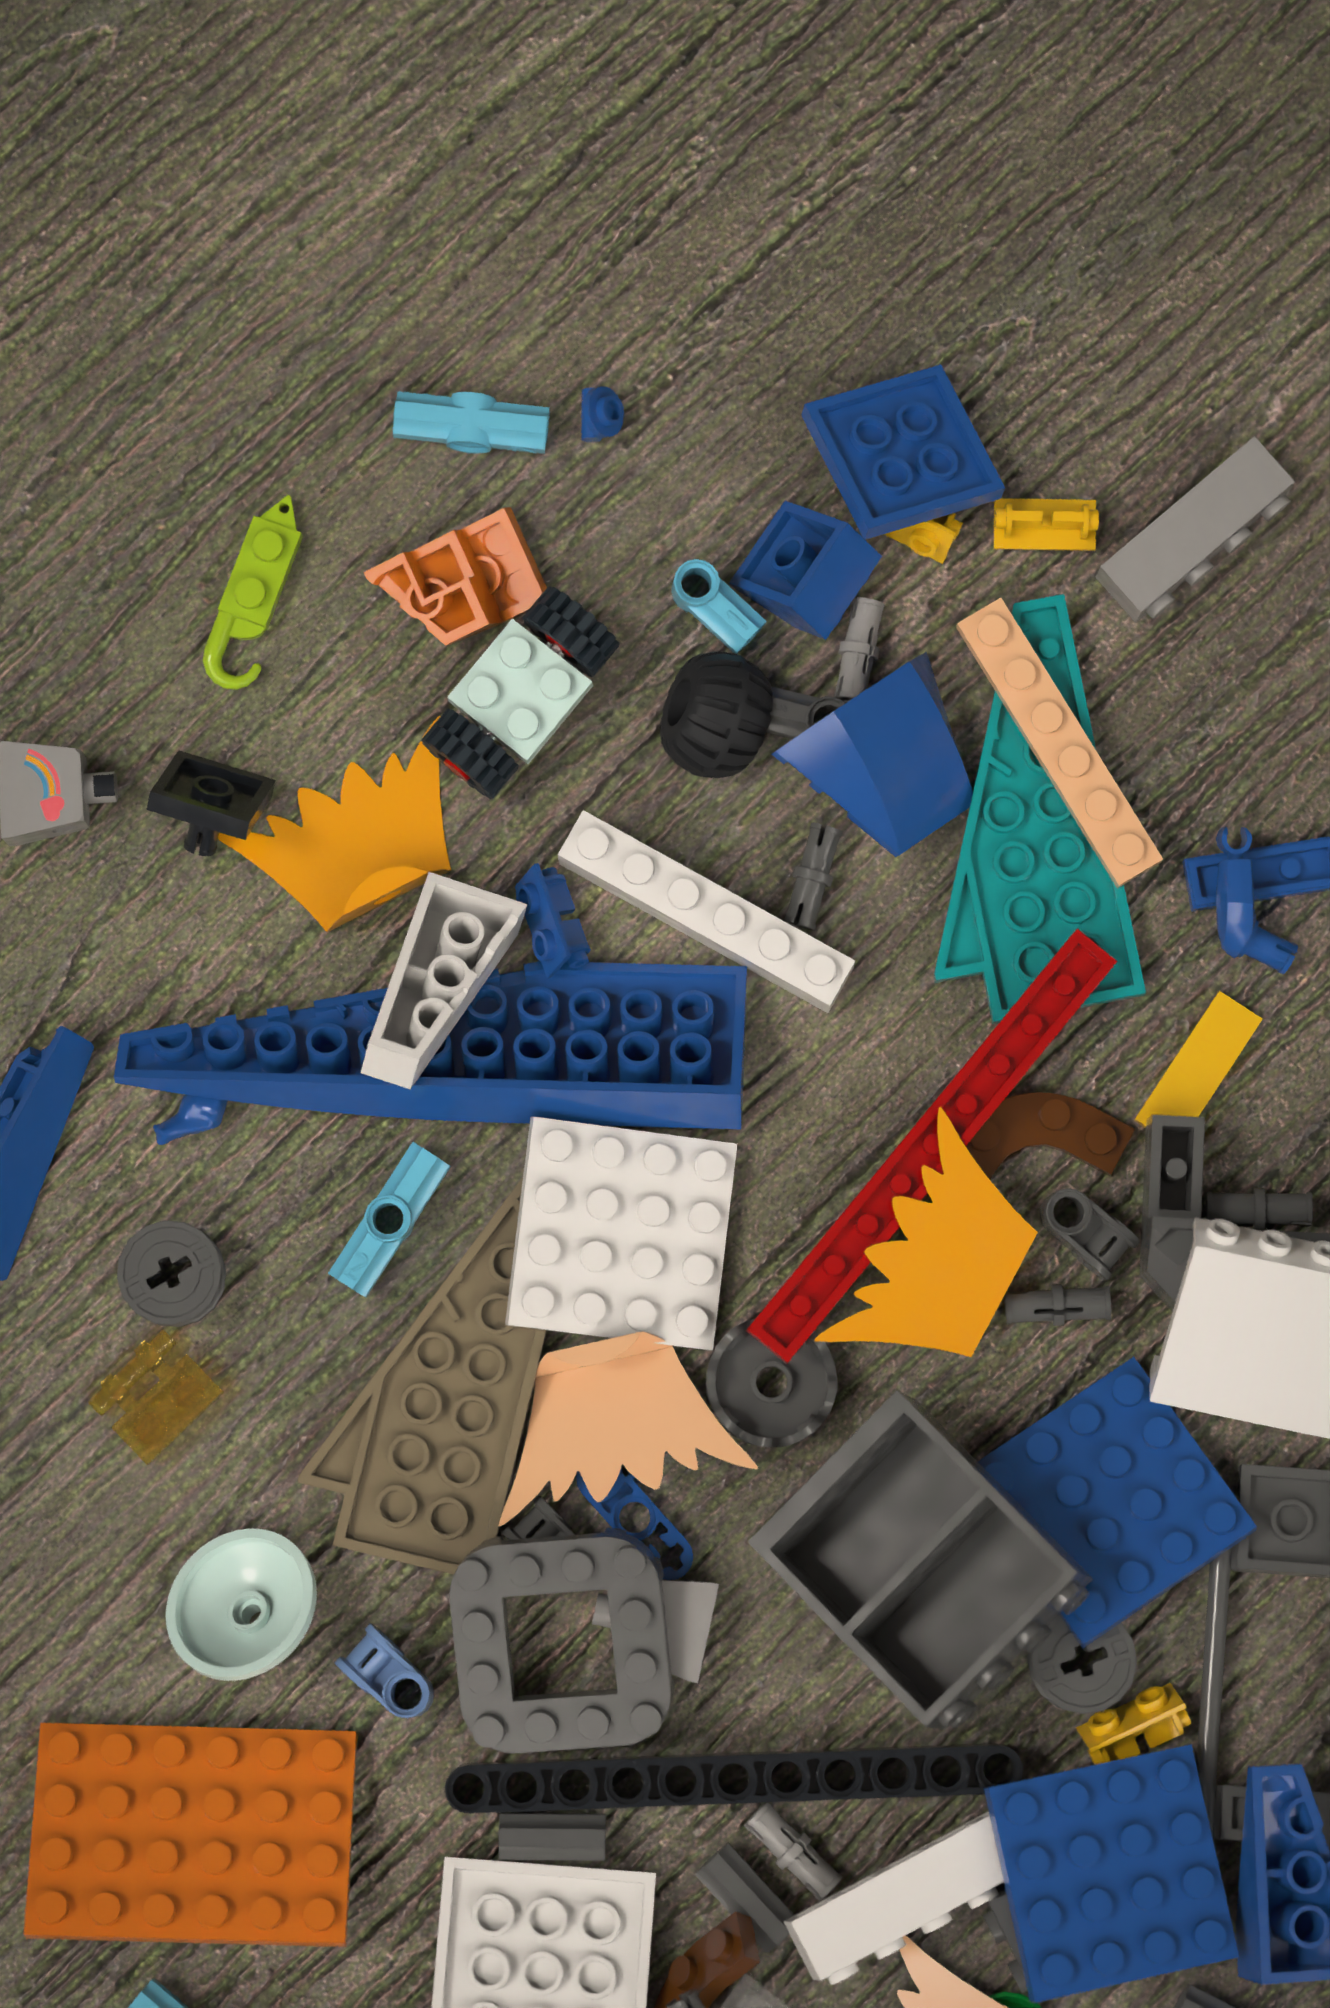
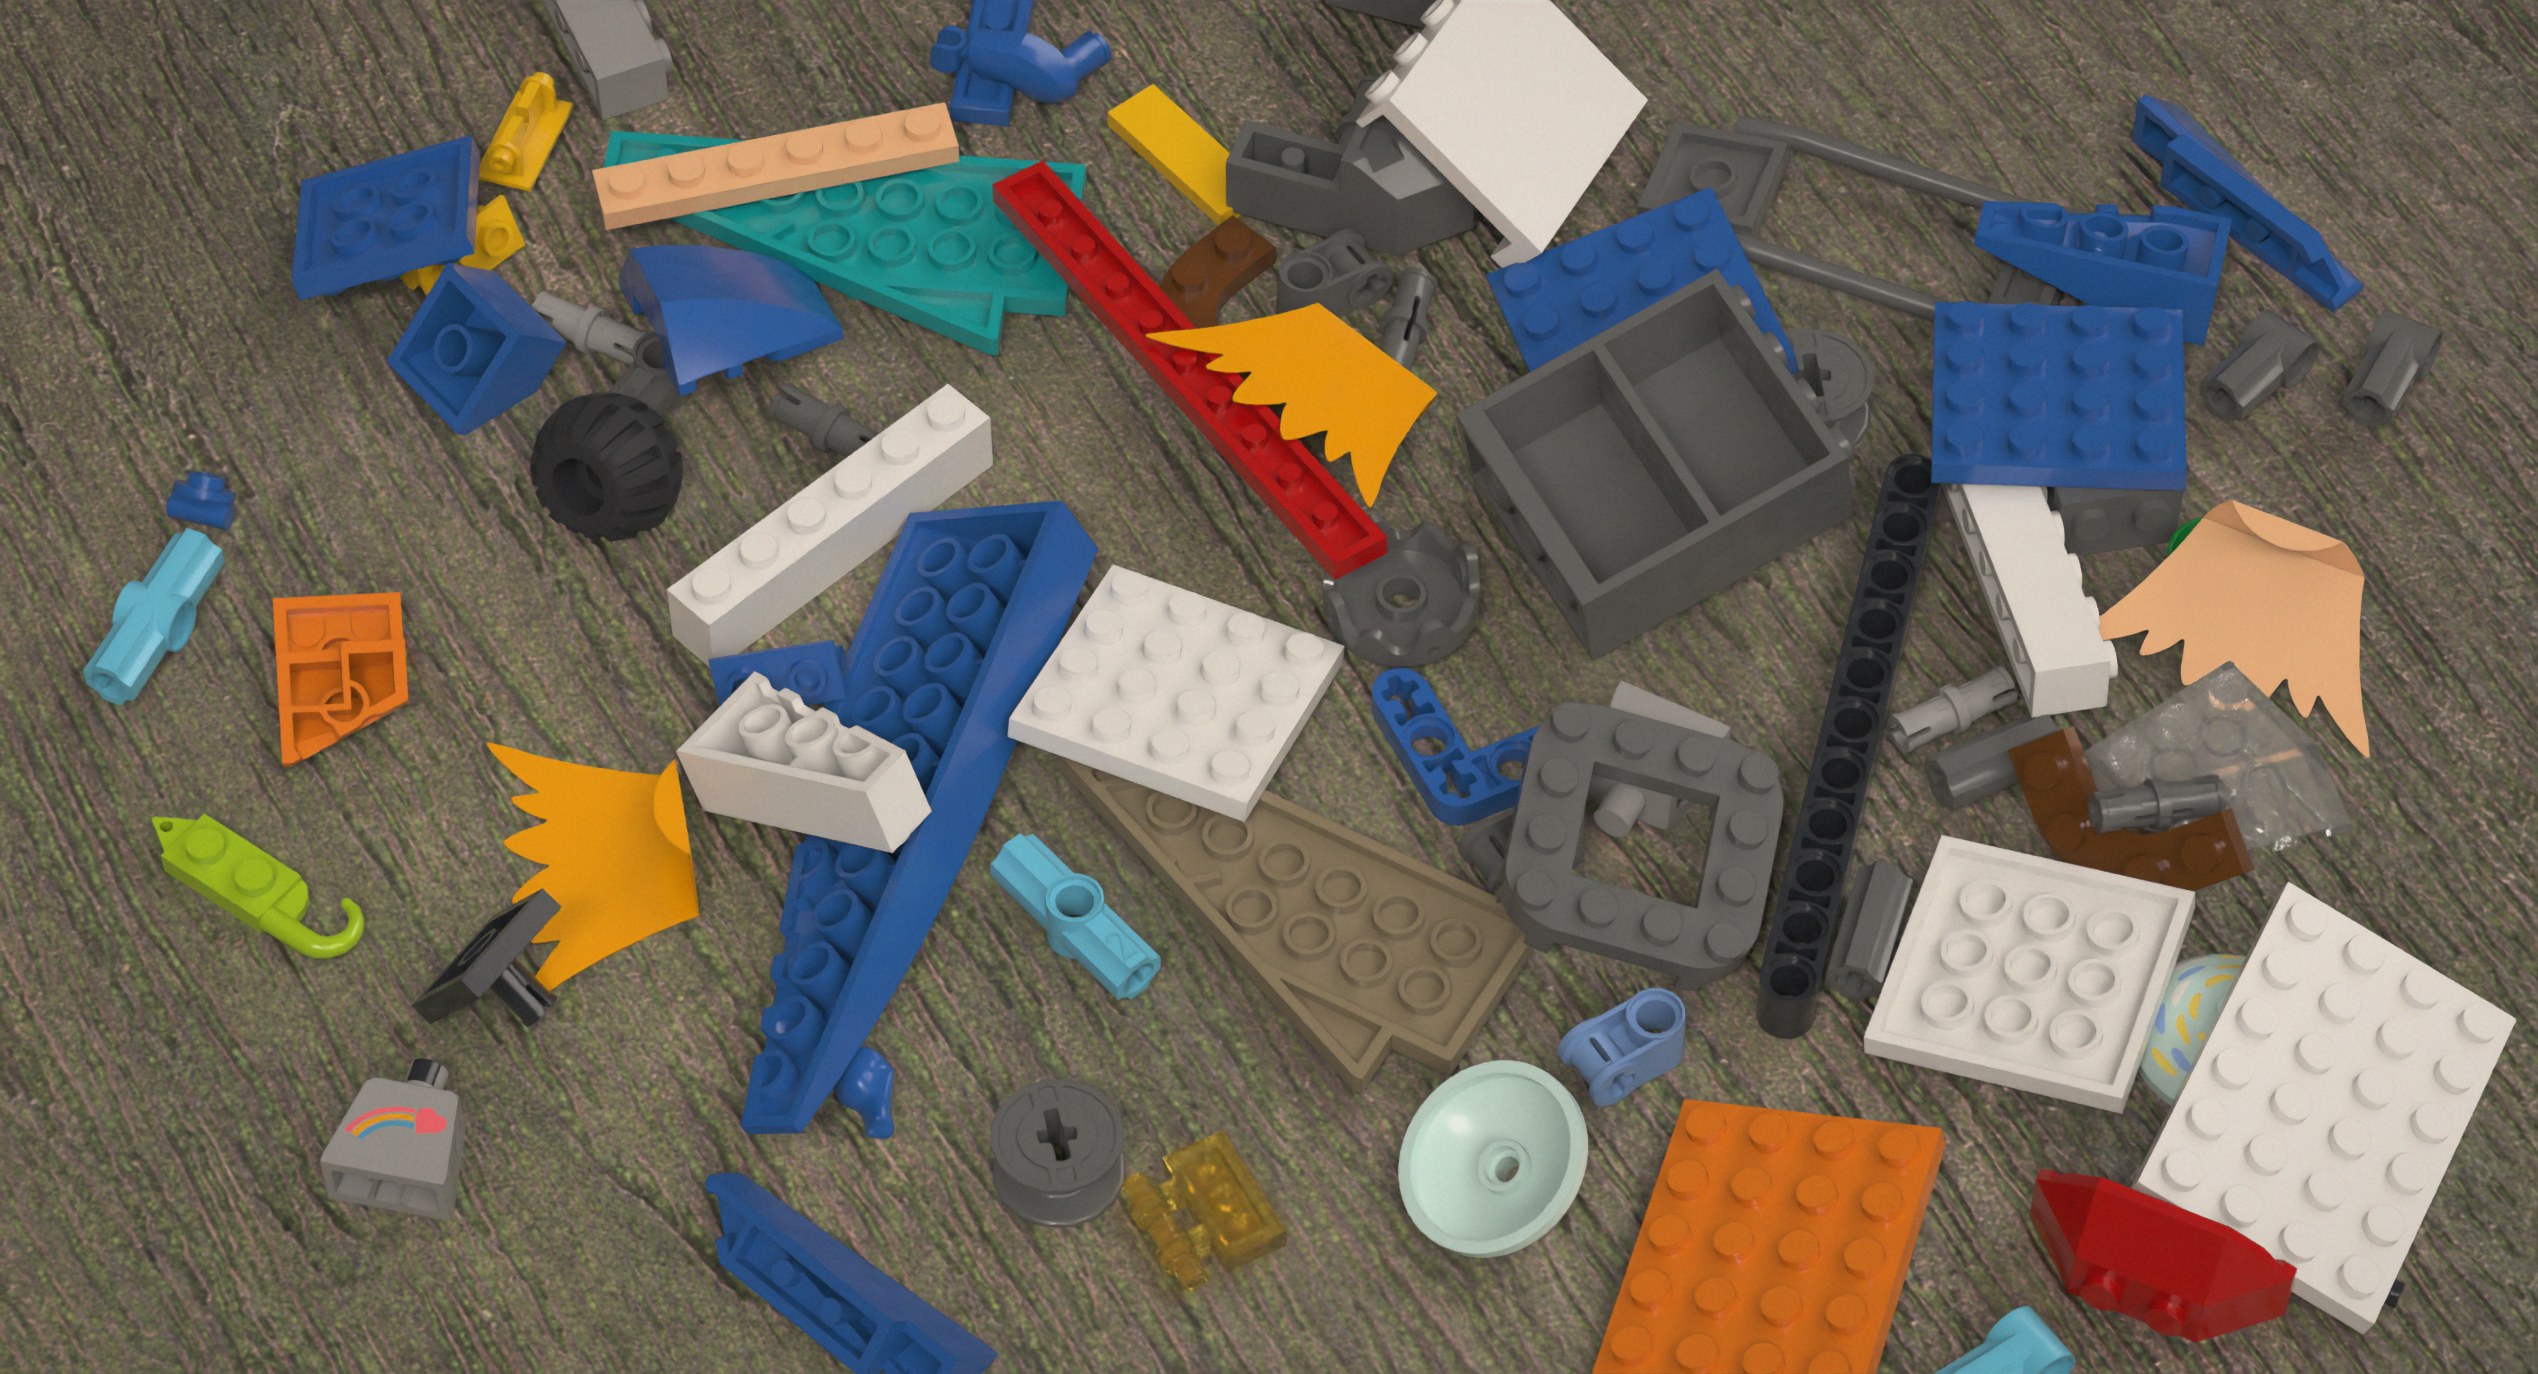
camera: 75 degrees left, 30 degrees down
plate [421,586,620,799] -> none
light nougat piece [498,1331,758,1527] -> none
medium azure piece [671,559,767,654] -> none
yellow hinge [1076,1683,1191,1765] -> none

